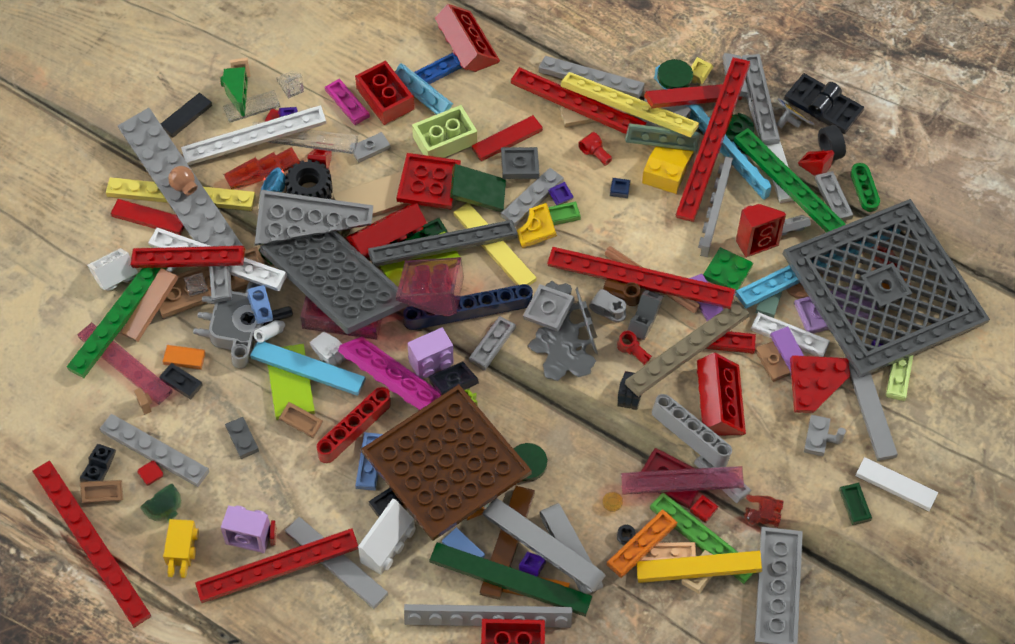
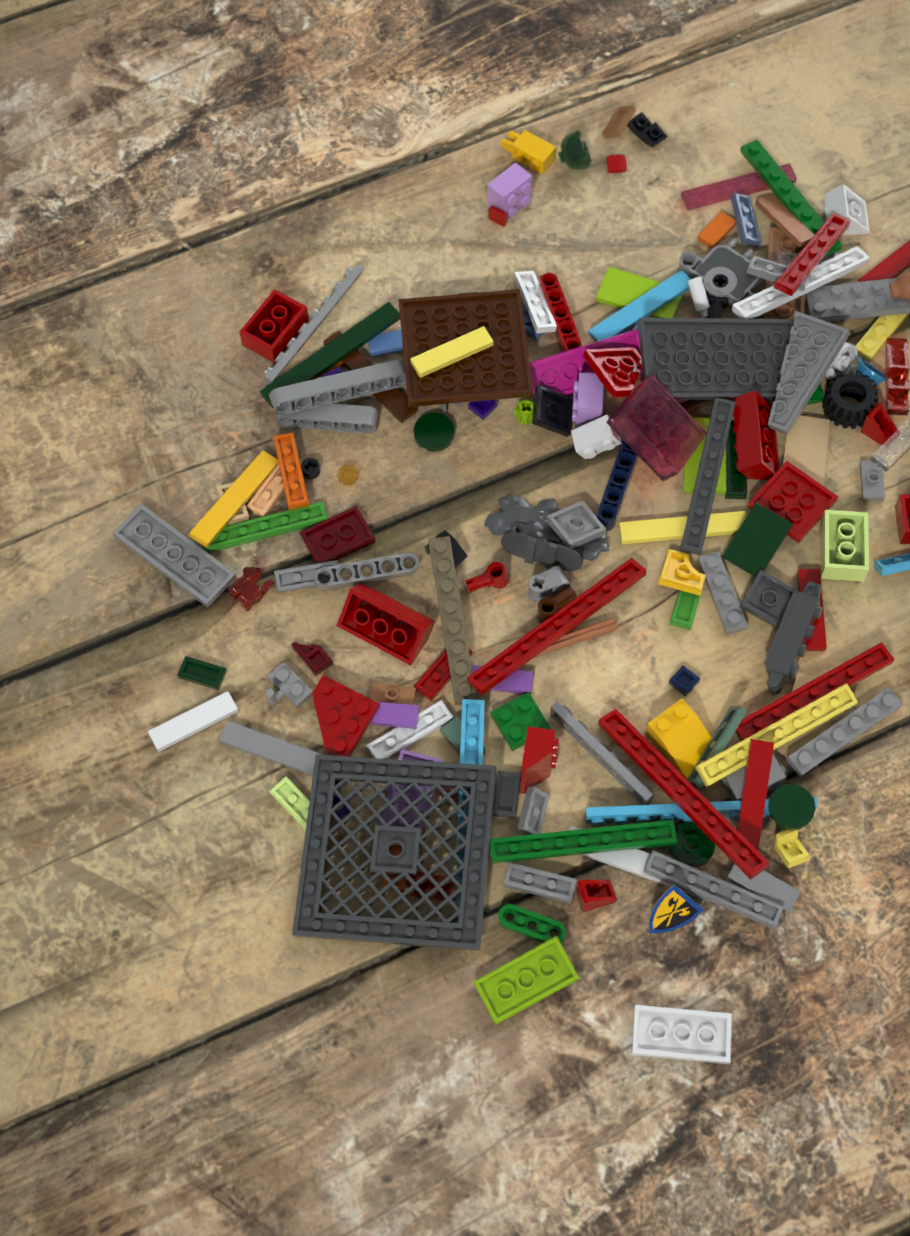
camera: 125 degrees right, 5 degrees up
red plate [32,460,152,628] -> none
light grey plate [100,414,209,487] -> none
medium nougat plate [134,387,152,415] -> none
black plate [159,363,203,400] -> none
red plate [195,528,358,603] -> none
dark grey plate [225,417,259,459] -> none
medium blue leg [247,285,273,324] -> none
medium nougat tile [279,402,323,439] -> none
light grey tile [285,517,388,609] -> none
white slope [358,499,416,575] -> none
light grey tile [469,316,516,370] -> none
dark purple tile [548,182,574,205] -> none
red pin [578,132,612,166] -> none
clear pink plate [621,466,744,495] -> none
dark grey brick [628,289,664,340] -> none
red tile [690,495,719,523] -> none
black plate [784,73,864,134] -> none
black tyre [818,125,846,161] -> none
none -> dark red tile [291,642,333,676]
none -> light yellow tile [410,326,494,378]
none -> lime tile [473,936,580,1025]
none -> dark grey tile [493,771,521,819]
none -> white plate [514,271,557,334]
none -> white brick [571,414,622,460]
none -> red plate [583,347,642,397]
none -> white plate [632,1005,732,1064]
none -> sand blue tile [730,193,761,247]
none -> dark grey hinge [764,582,823,695]

